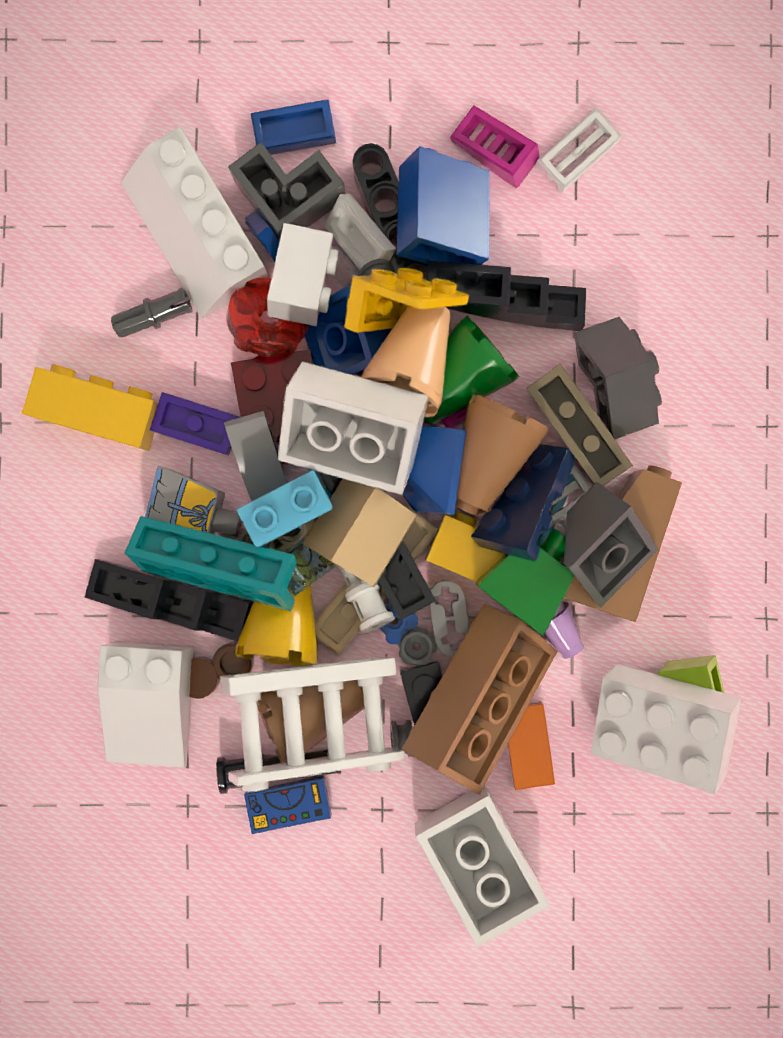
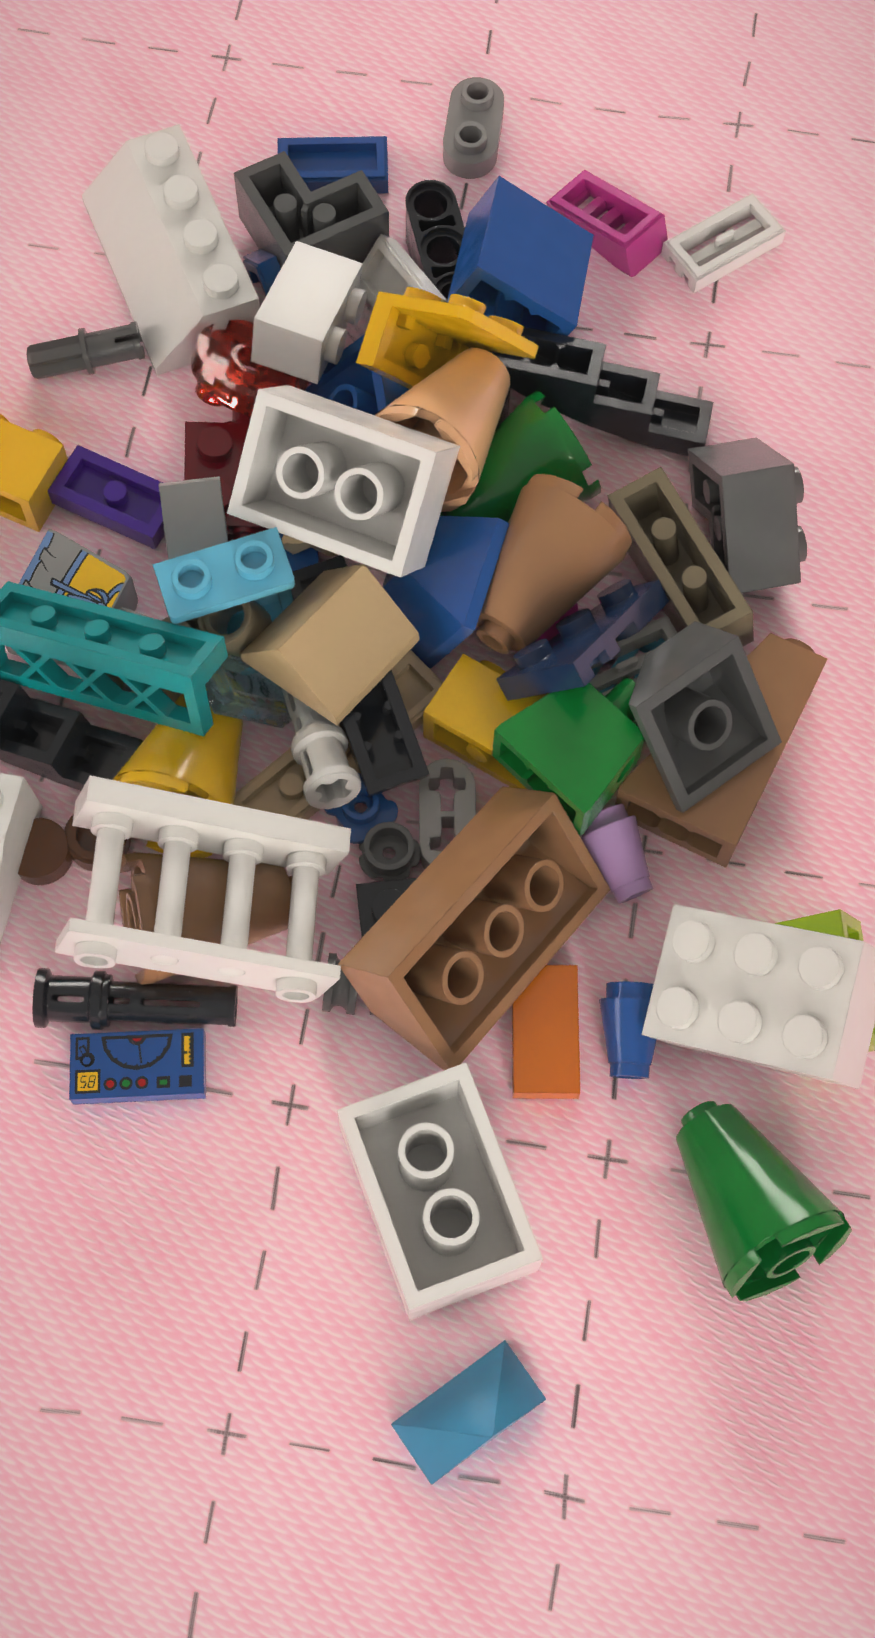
camera: 10 degrees right, 20 degrees down
none -> dark azure slope [391,1340,546,1485]
none -> light grey plate [443,77,504,179]
none -> blue cone [599,981,657,1079]
none -> green cone [676,1101,852,1301]

